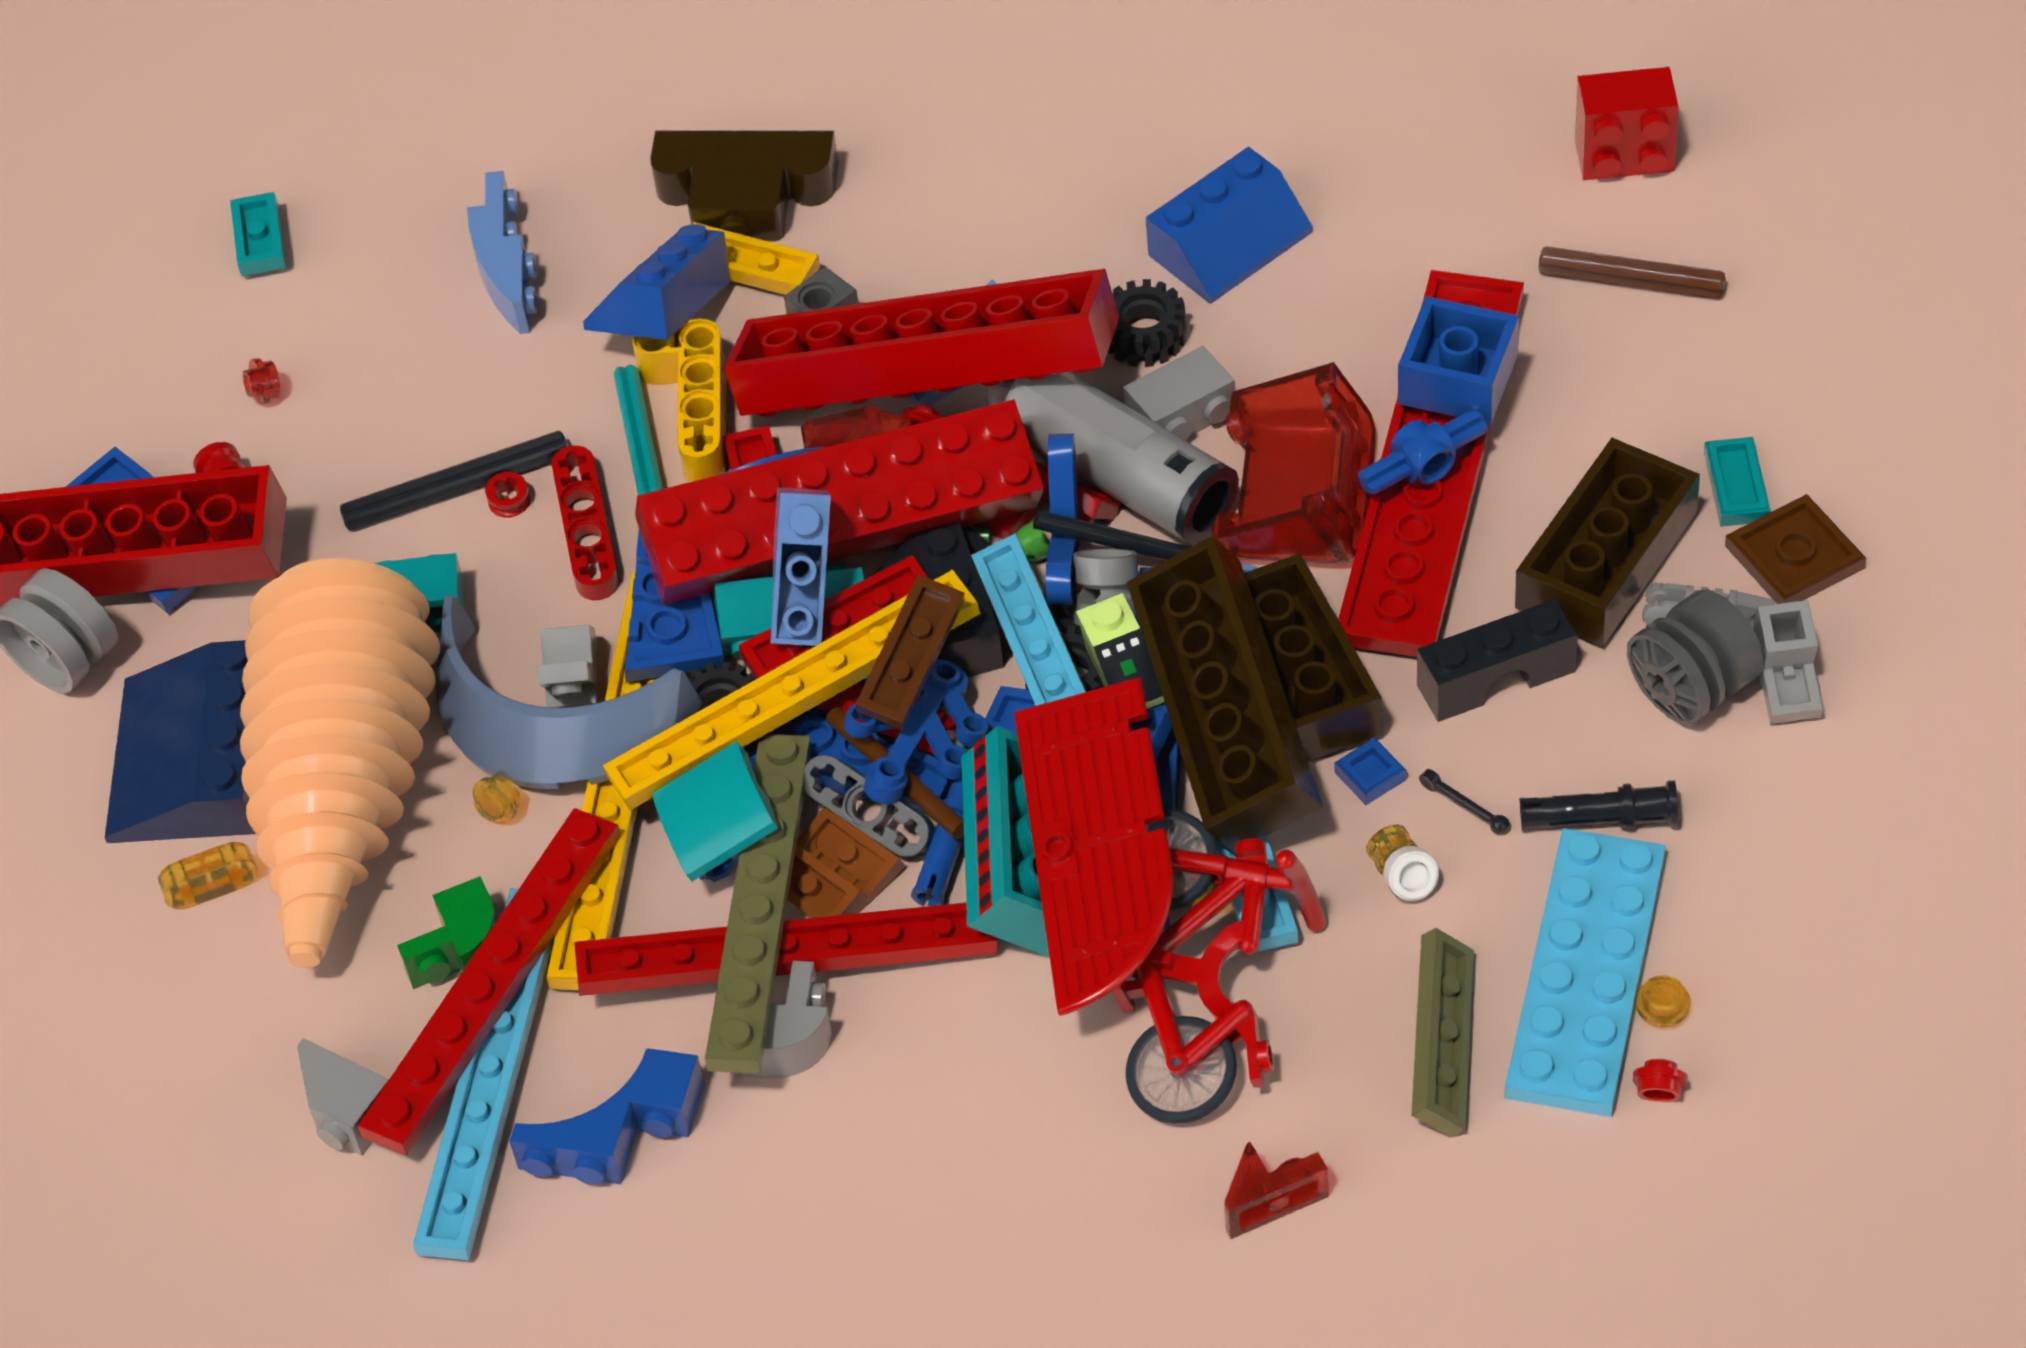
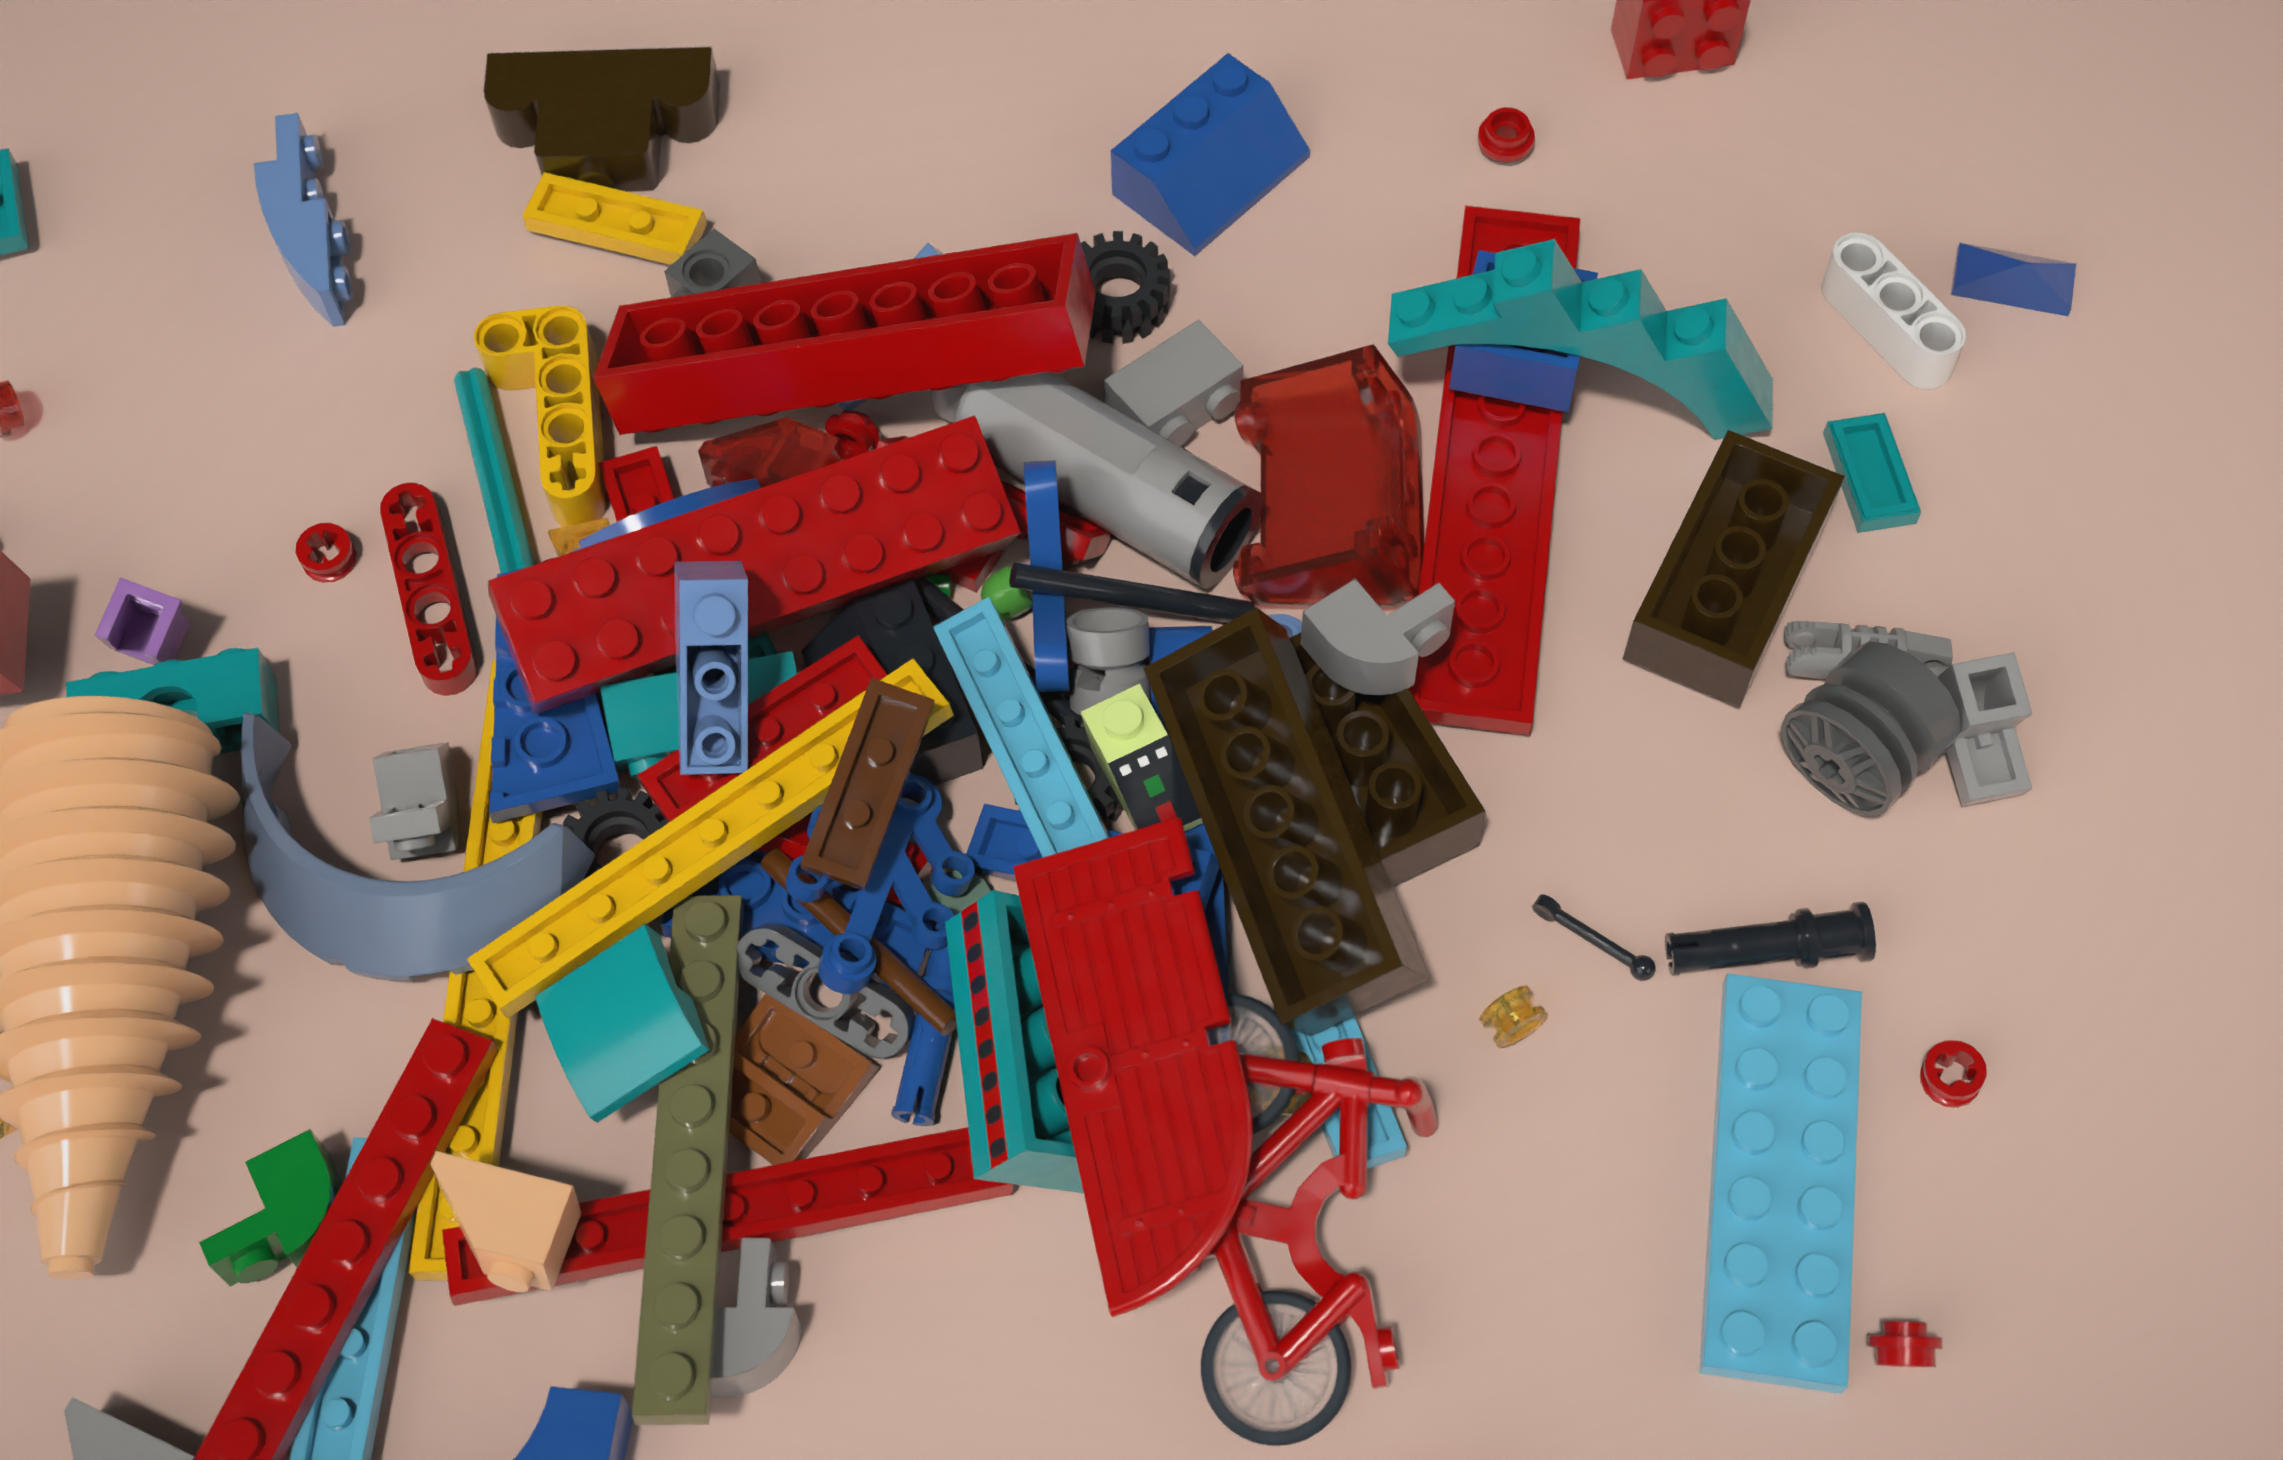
camera: 10 degrees left, 10 degrees up
black axle [340,431,568,530] -> none
clear yellow plate [472,775,521,824] -> none
blue slope [583,224,730,340] -> none
blue tile [1334,738,1406,805] -> none
blue axle [1358,410,1488,494] -> none
white tile [1383,846,1439,901] -> none
olive plate [1411,928,1474,1137] -> none
black arch [1417,599,1577,722] -> none
reddish brown axle [1539,246,1726,299] -> none
clear yellow plate [1636,975,1690,1027] -> none
reddish brown tile [1725,494,1866,604] -> none
none -> medium lavender window [95,577,191,665]
none -> light nougat slope [431,1151,581,1292]
none -> light grey brick [1300,579,1455,695]
none -> teal arch [1388,239,1773,440]
none -> red plate [1477,107,1535,162]
none -> white beam [1821,233,1966,389]
none -> red bush [1920,1040,1987,1108]
none -> blue slope [1951,243,2076,316]

